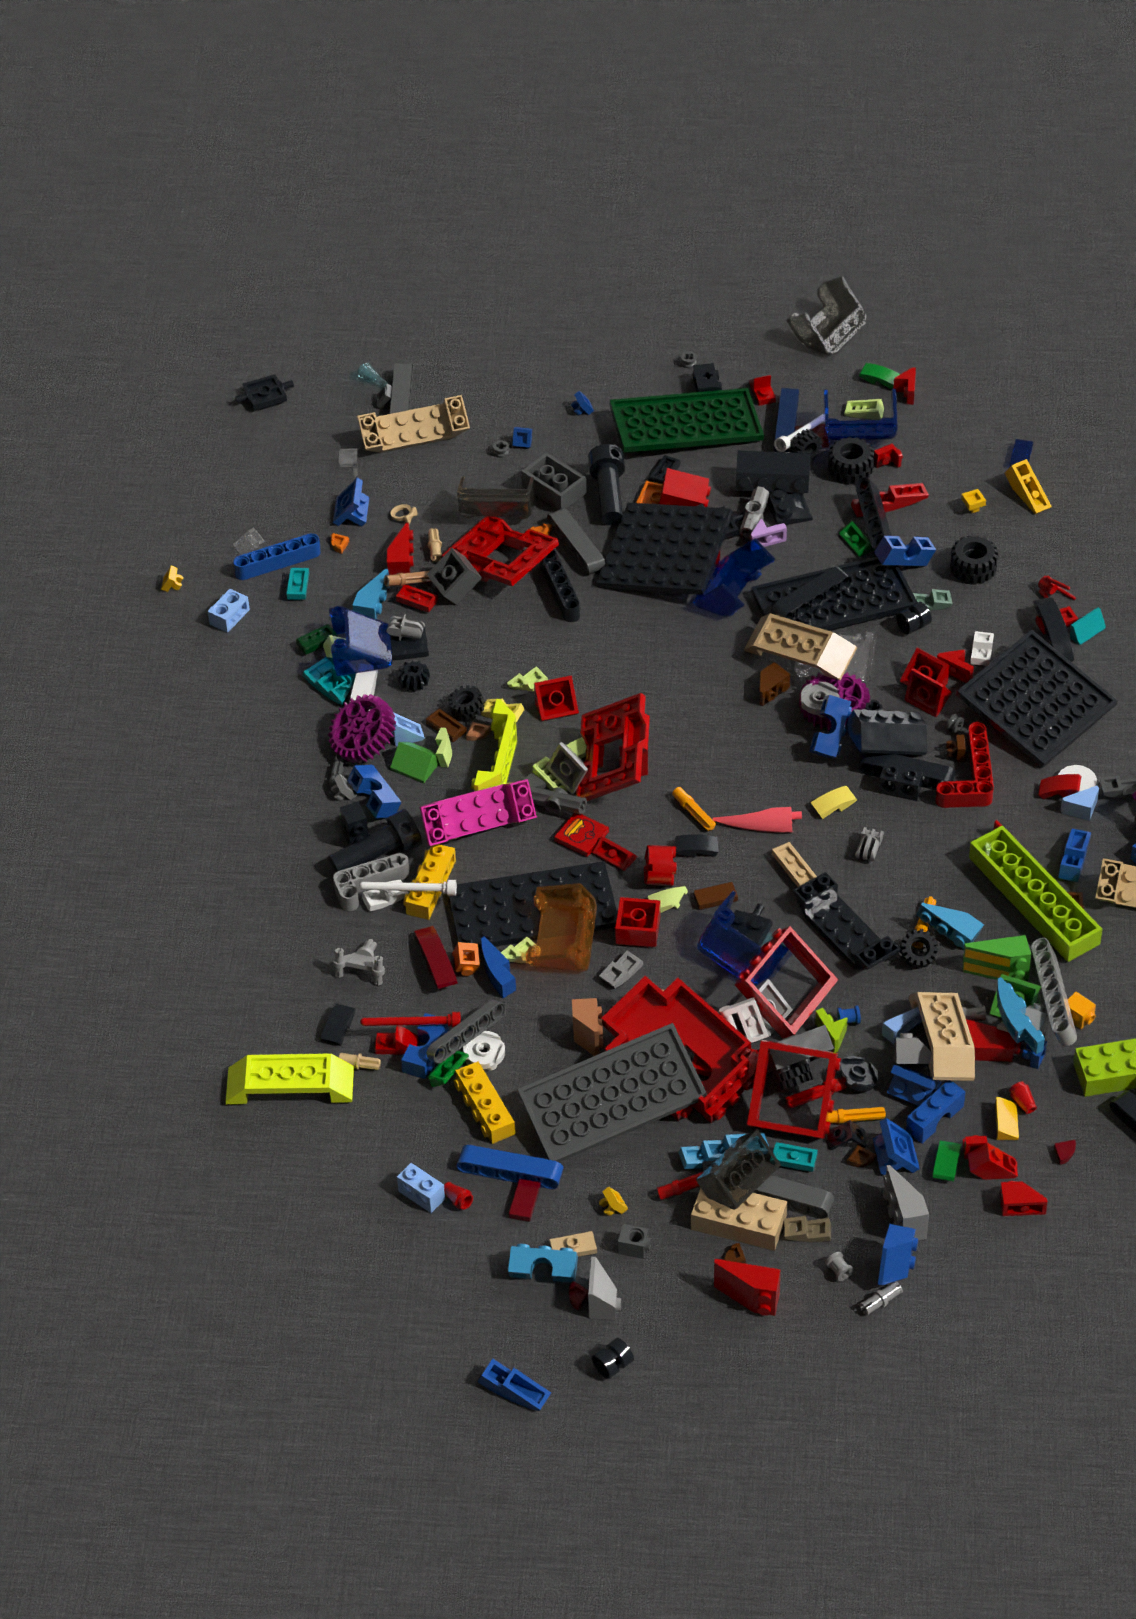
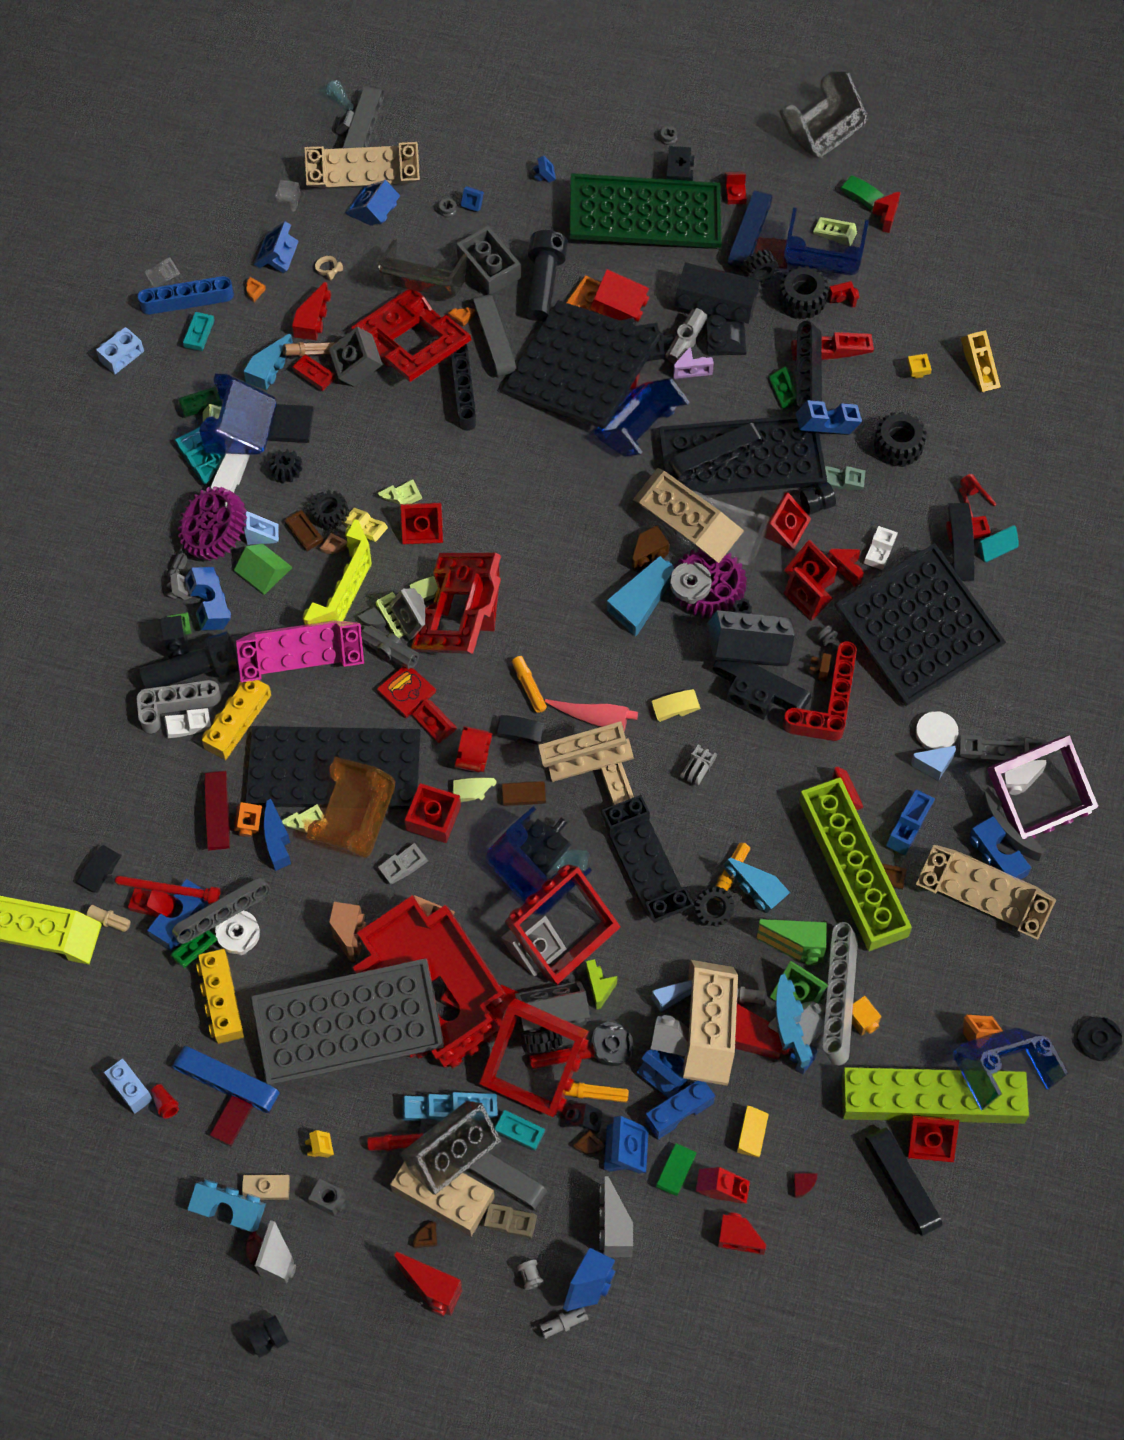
camera: 10 degrees right, 15 degrees up
yellow tile [161,565,183,592] -> none
black plate [235,374,294,411] -> none
light grey axle [333,939,385,985] -> none
white piece [359,880,457,896] -> none
light grey arm [386,614,425,641] -> none
tan axle [427,528,442,562] -> none
yellowish green slope [435,728,452,767] -> none
blue slope [478,1359,551,1411] -> none
black tile [649,455,681,484] -> none
white plate [719,997,769,1043] -> none
piece [774,414,827,452] -> none
blue arch [809,695,852,759] -> none
blue bush [837,1005,861,1024] -> none
red bracket [962,1135,988,1159] -> none
clear blue tile [1009,439,1034,467] -> none
red cone [1009,1081,1037,1114] -> none
red slope [1039,774,1082,799] -> none
none -> blue slope [345,179,400,226]
none -> tan fence [538,721,634,782]
none -> dark azure slope [607,556,674,636]
none -> red slope [765,492,811,550]

